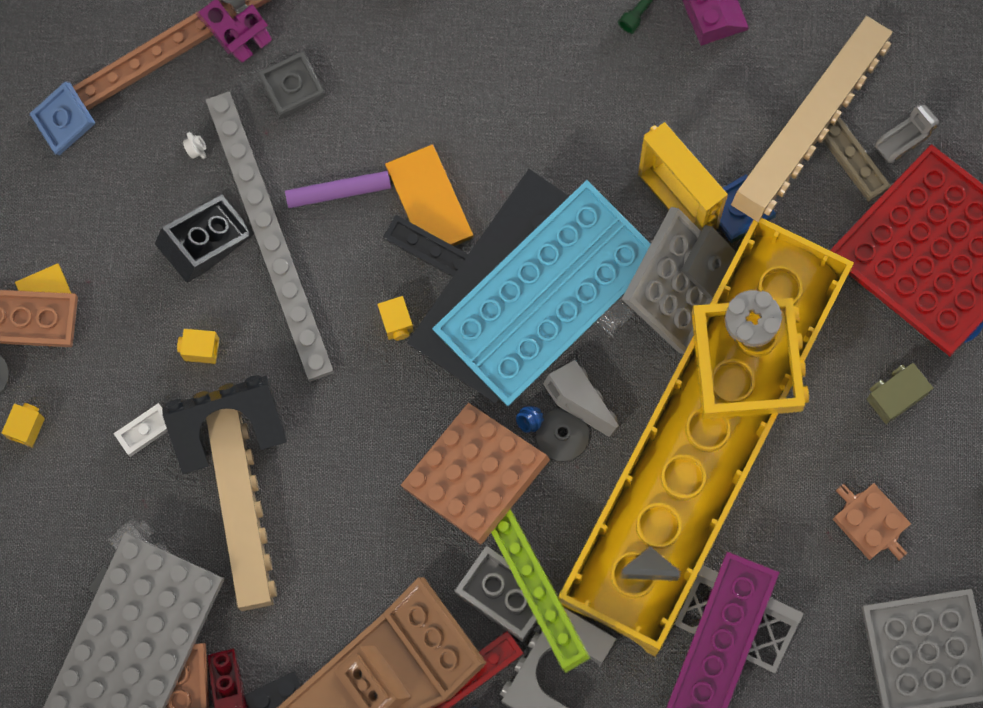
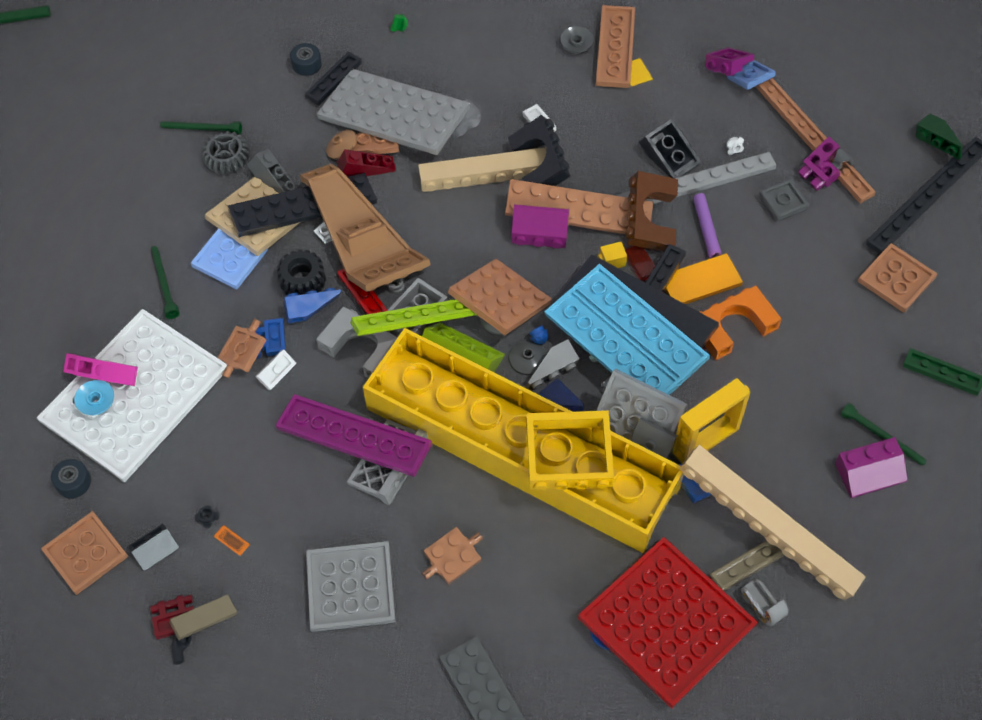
camera: 90 degrees right, 15 degrees down
yellow brick [2,403,45,448] -> none
yellow brick [177,329,219,364] -> none
dark grey slope [621,546,680,581] -> none
light grey plate [725,290,782,347] -> none
olive brick [866,363,933,425] -> none
none -> lime slope [422,322,505,372]
none -> nougat plate [505,179,653,234]
none -> magenta slope [512,204,569,249]
none -> clear blue slope [540,378,584,412]
none -> clear red tile [625,246,656,281]
none -> reddish brown arch [626,171,678,252]
none -> orange arch [699,285,782,361]
none -> magenta plate [705,47,754,76]

